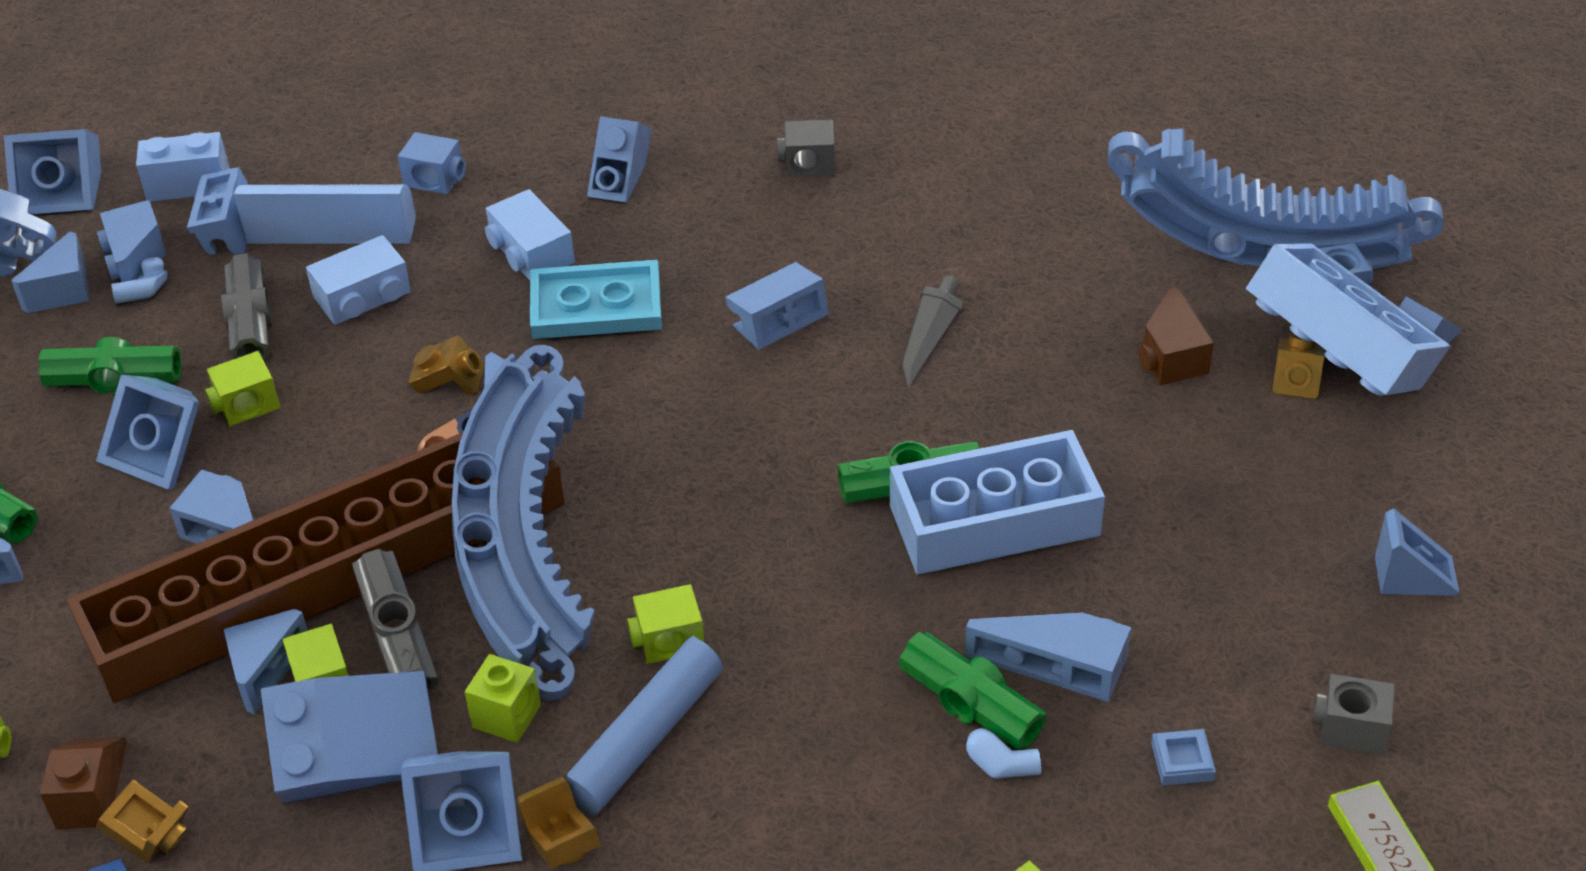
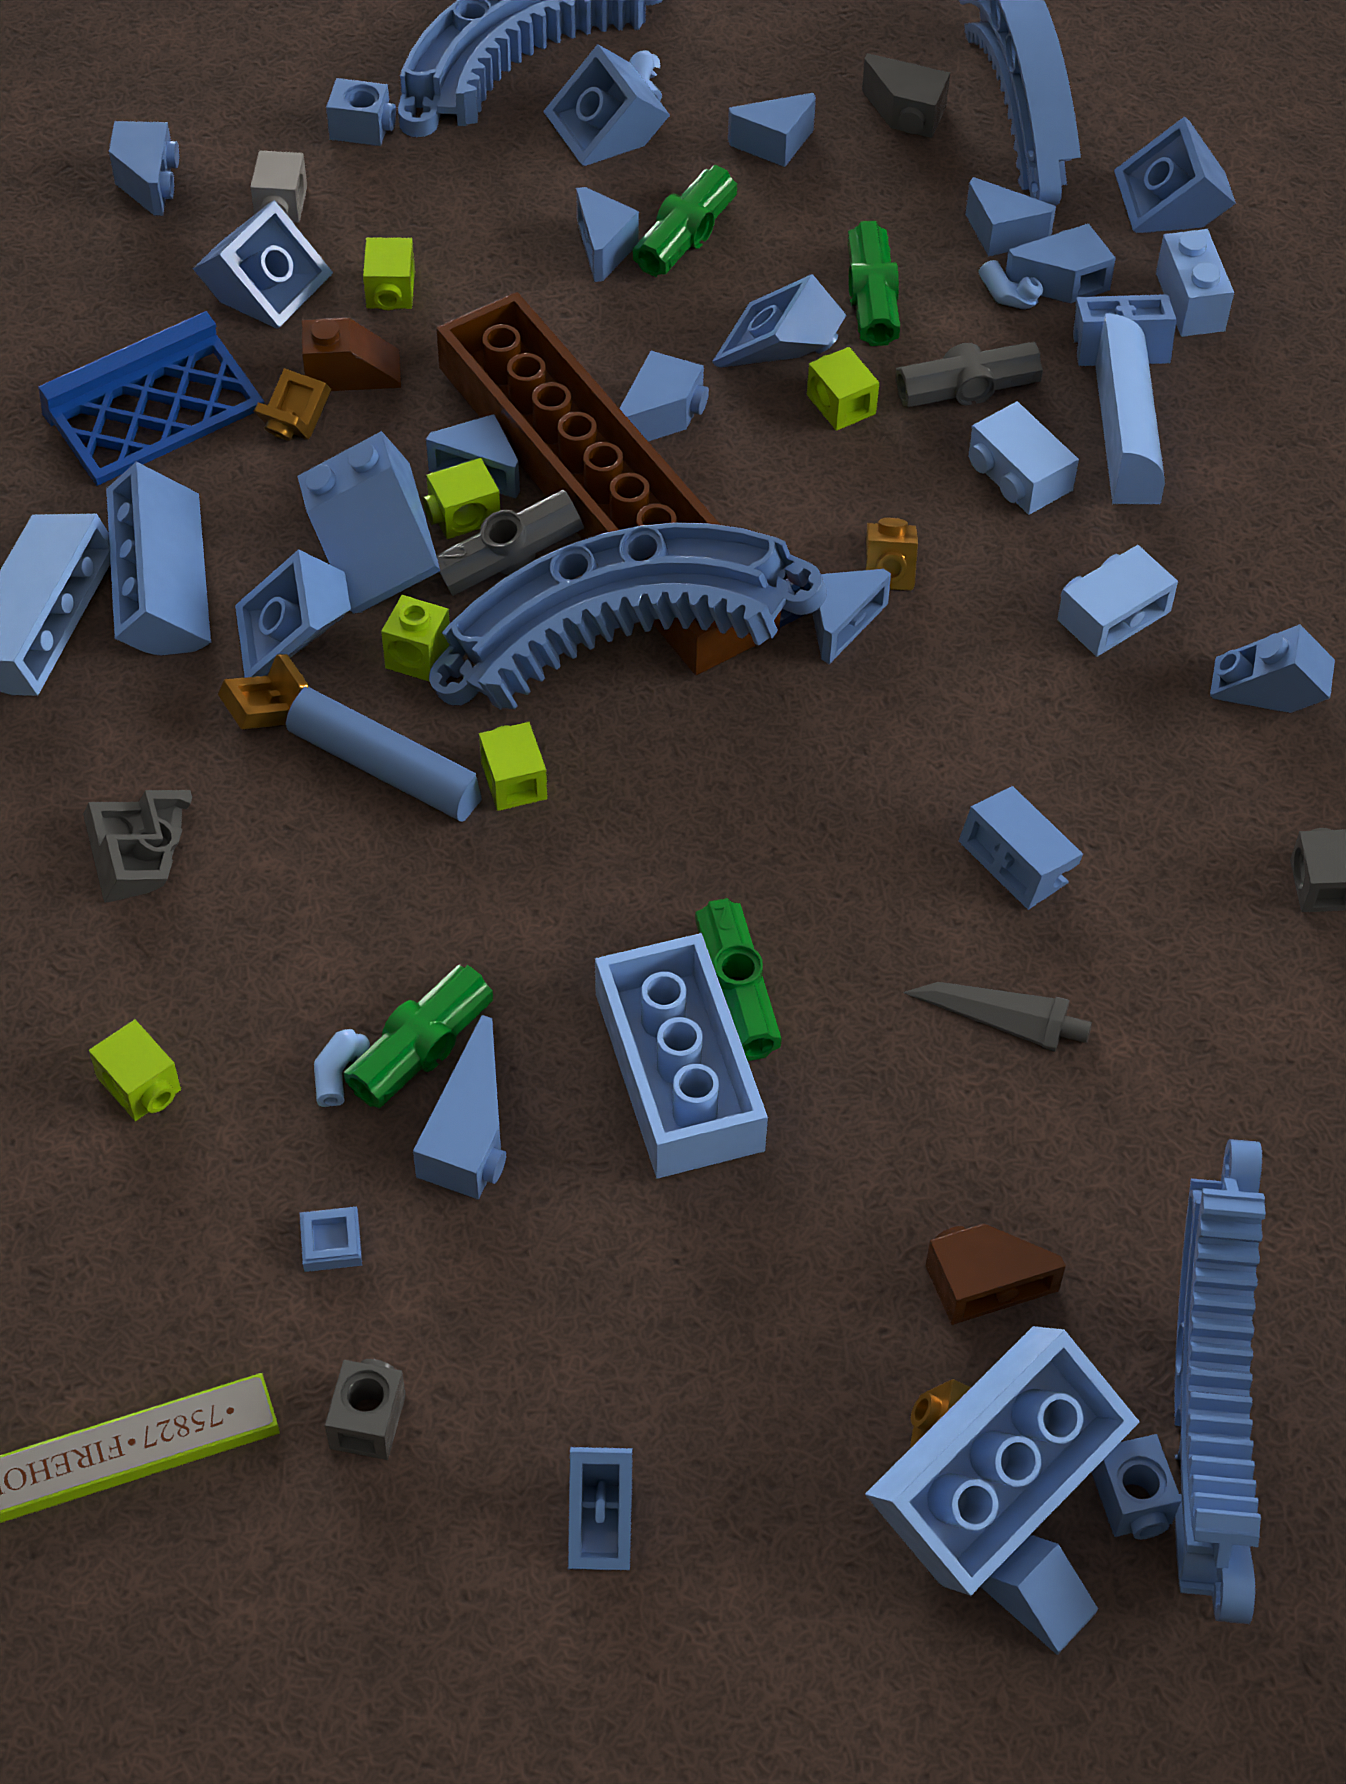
camera: 85 degrees right, 10 degrees up
medium blue brick [398,132,466,194] -> none
medium azure plate [530,260,662,339] -> none

